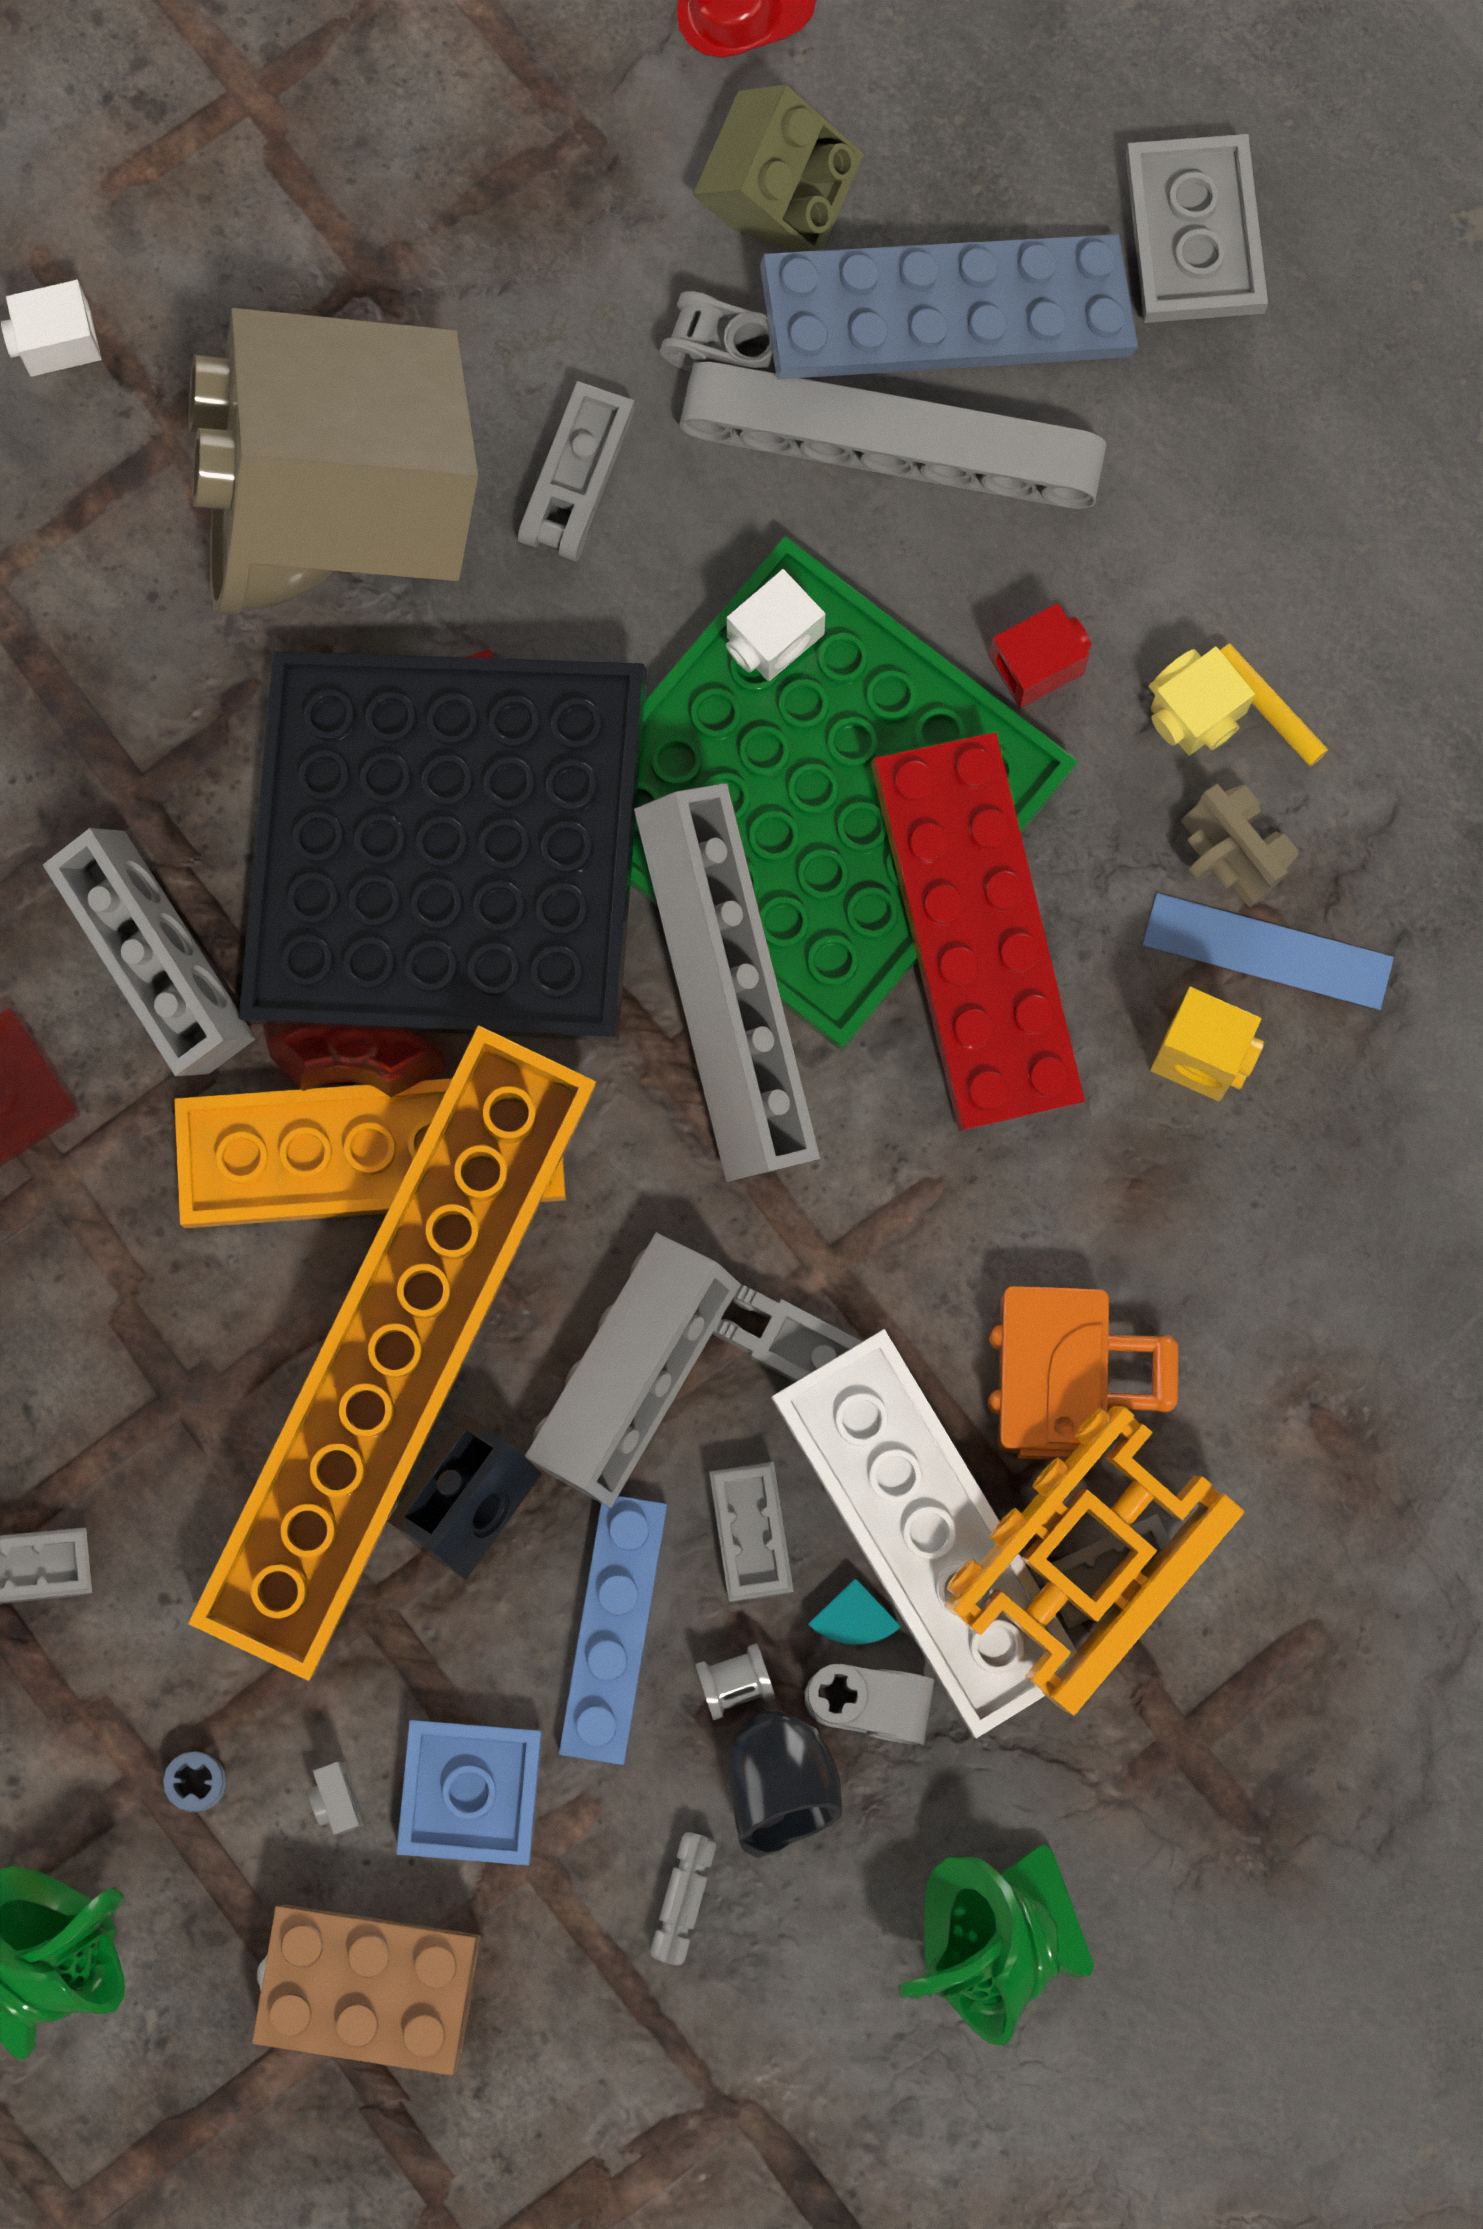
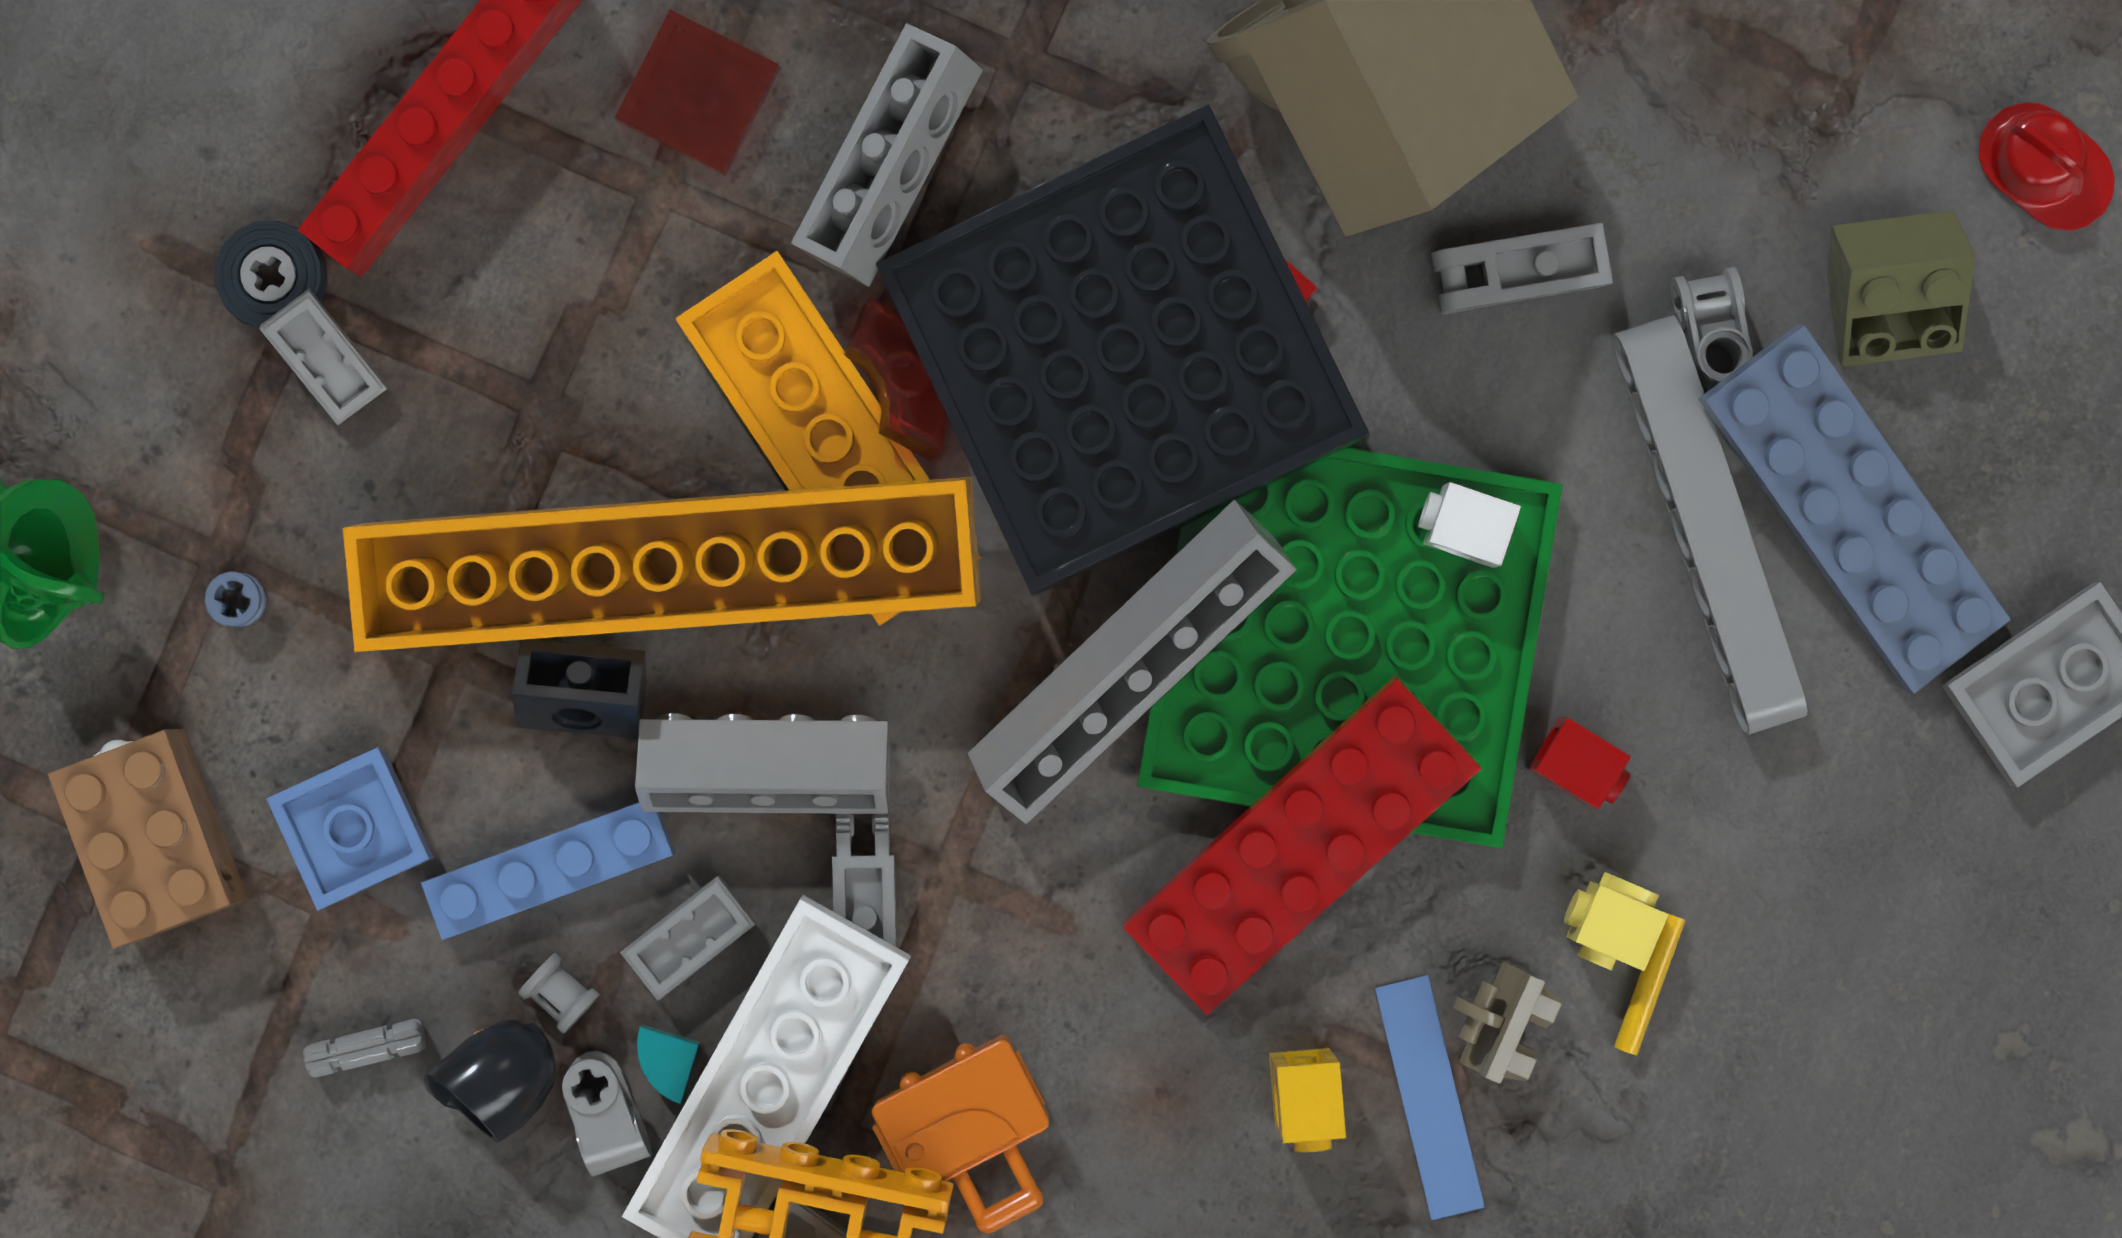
camera: 60 degrees right, 10 degrees up
light grey plate [308,1762,366,1835] -> none

